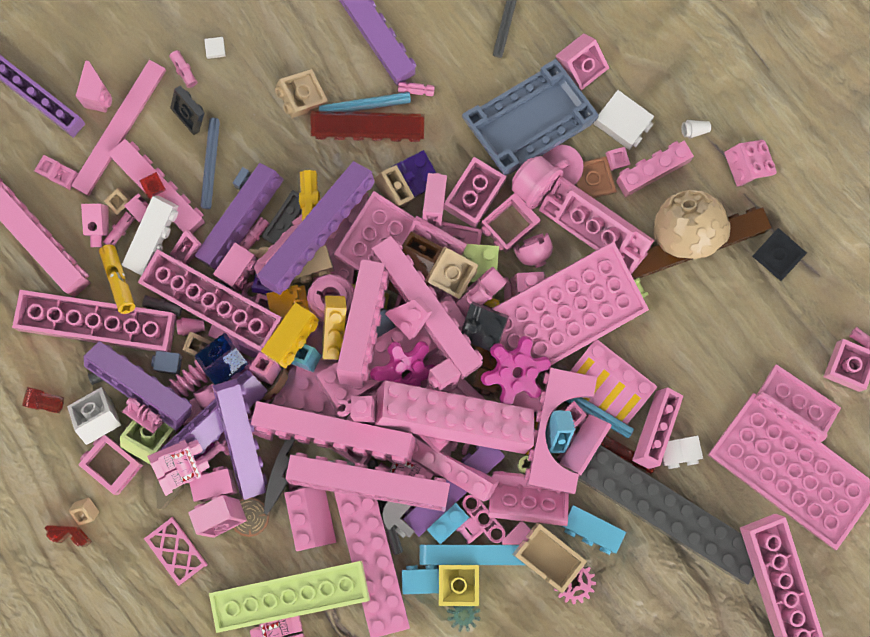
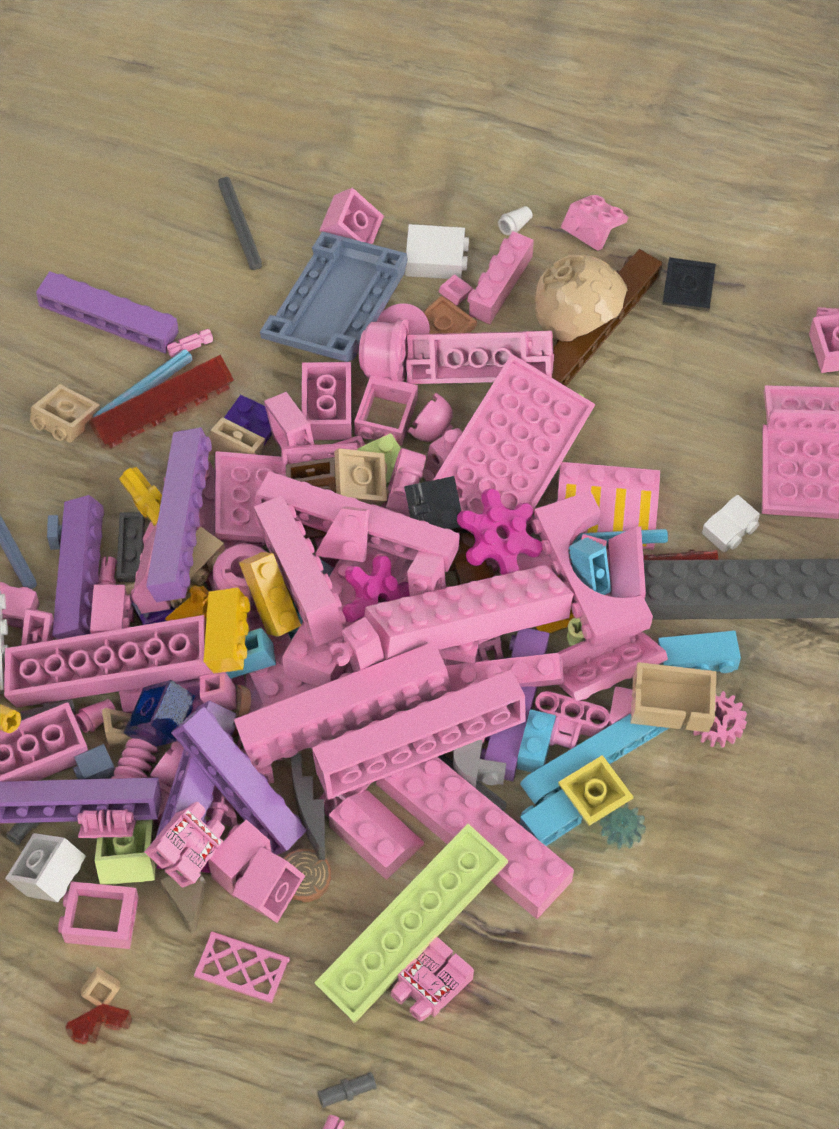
camera: 30 degrees left, 20 degrees down
bright pink brick [632,387,683,469] -> none

